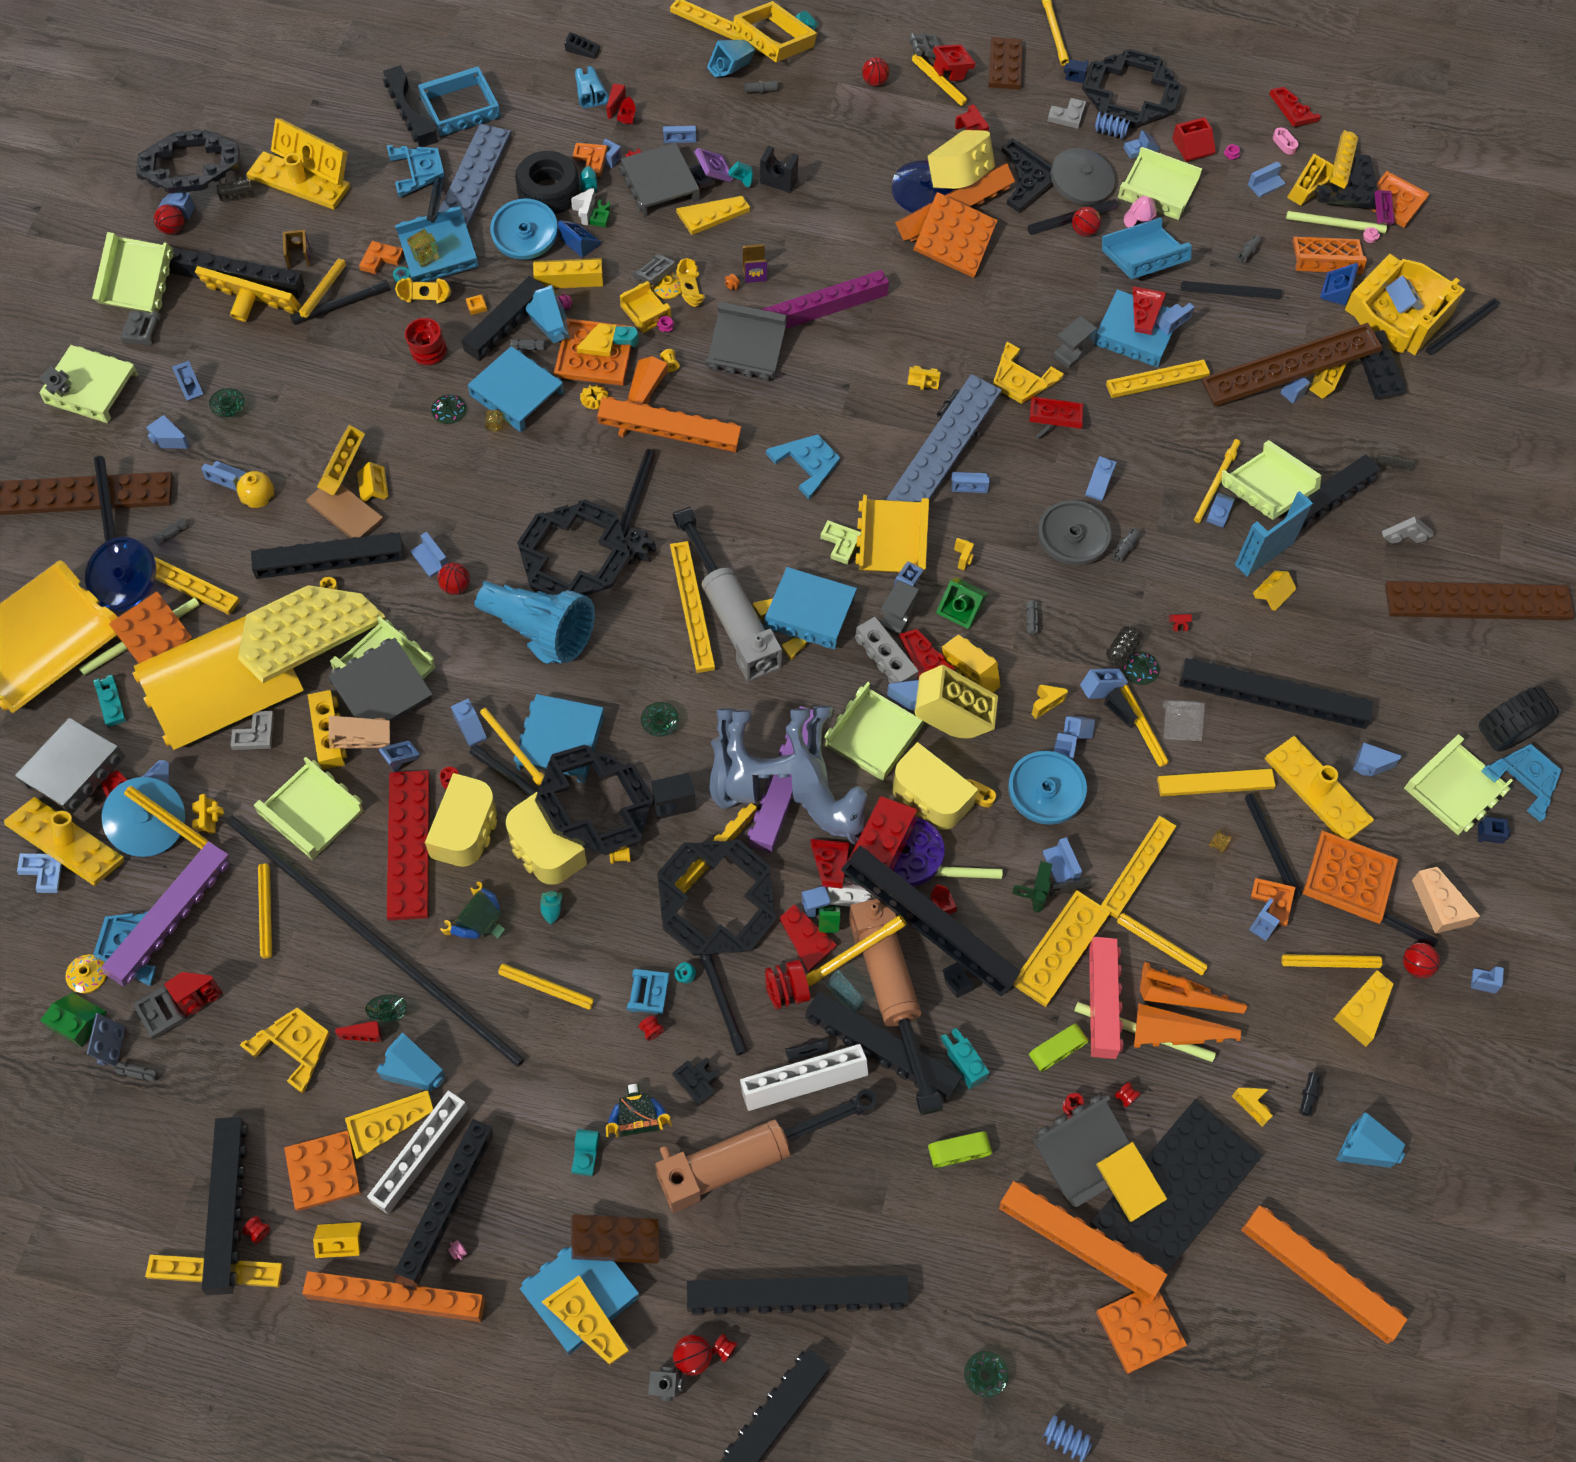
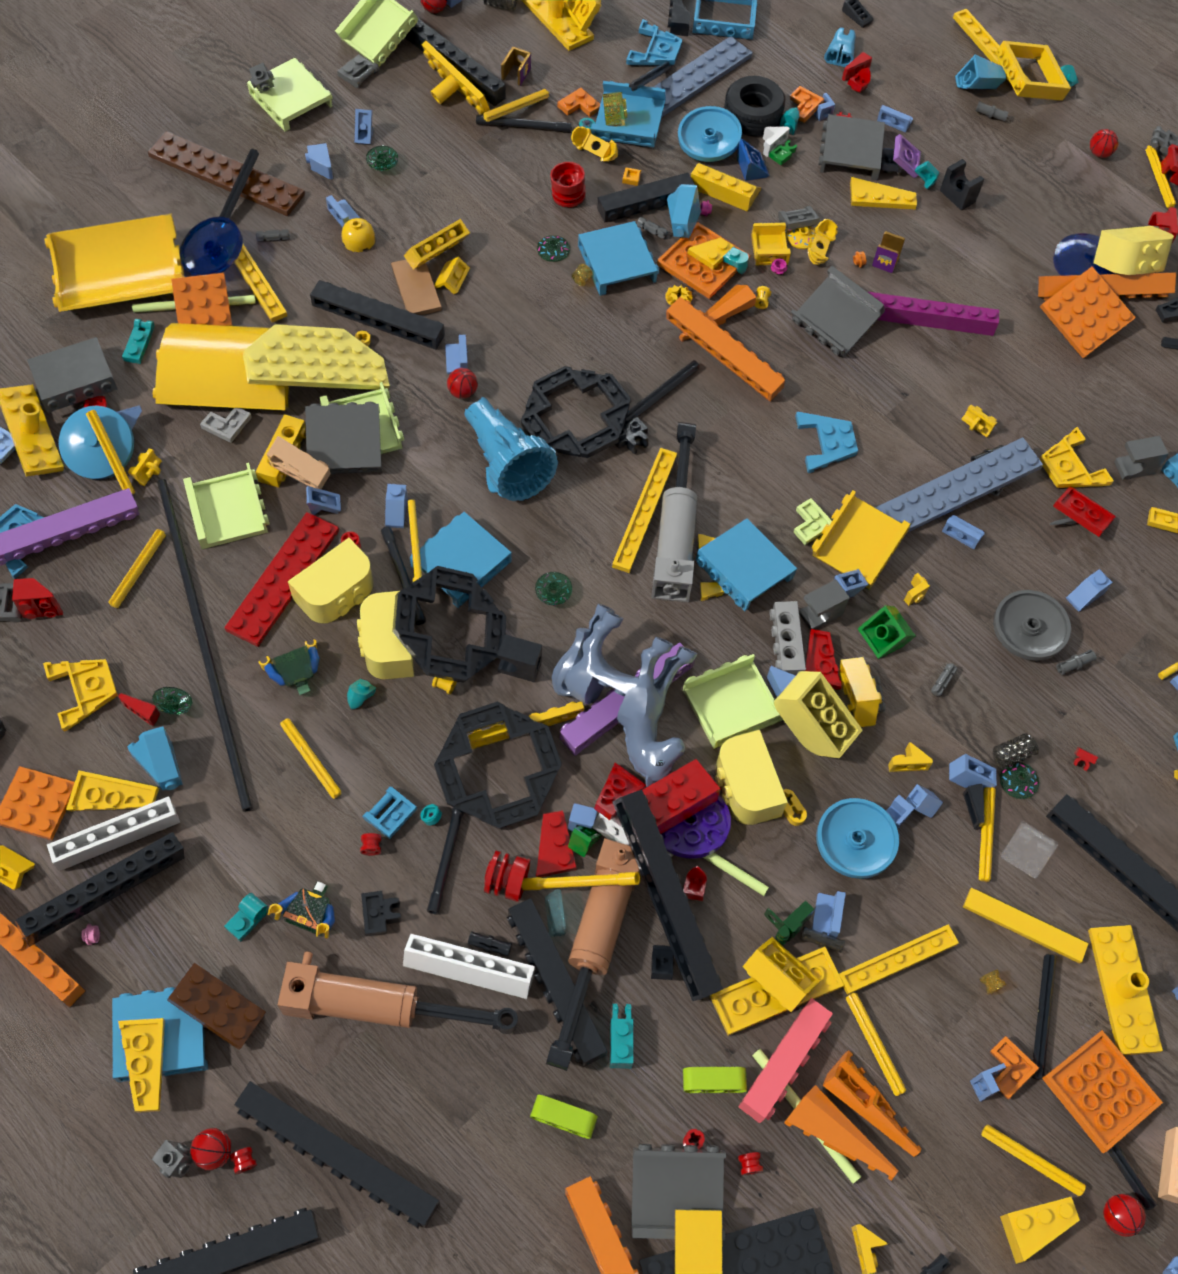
camera: 30 degrees right, 0 degrees up
none -> yellow slope [743,937,820,1012]

